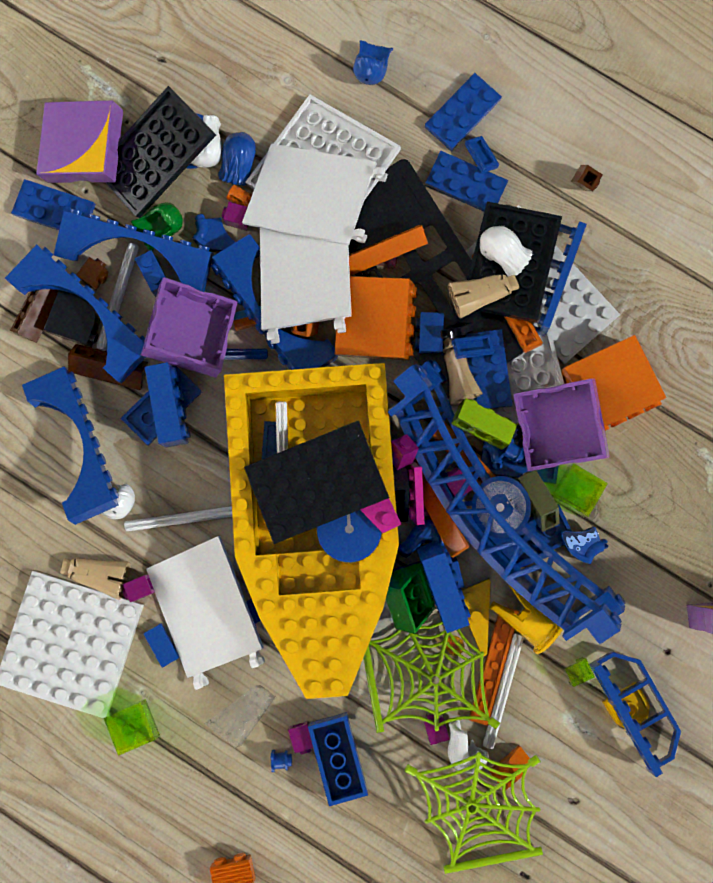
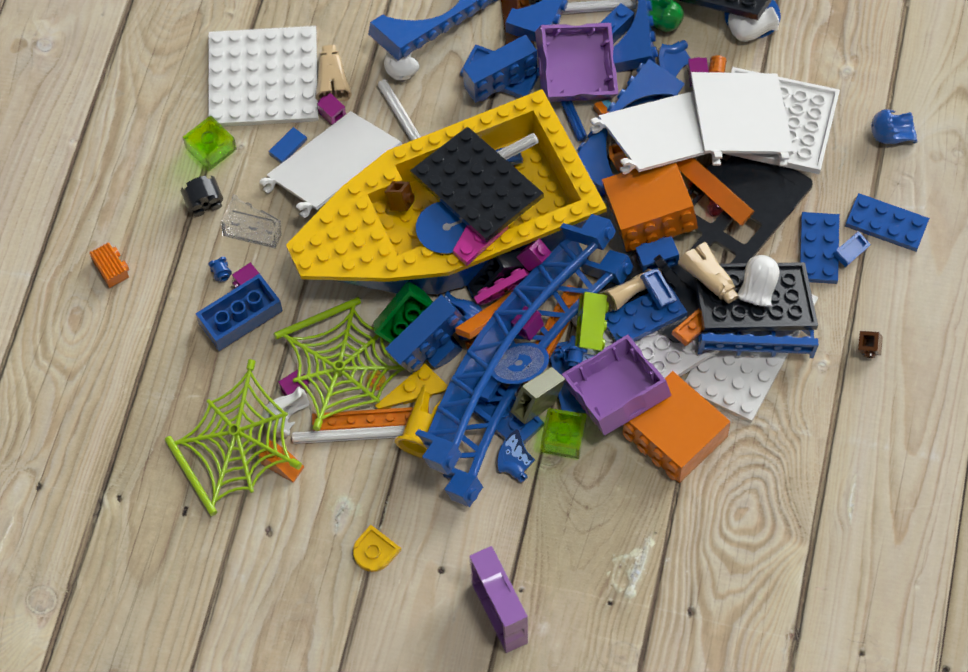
camera: 70 degrees right, 20 degrees down
blue piece [218,132,256,186] -> none
clear neon green panel [565,657,595,687] -> none
blue plate [588,651,681,777] -> none
none -> black brick [180,176,223,217]
none -> reddish brown brick [385,181,415,212]

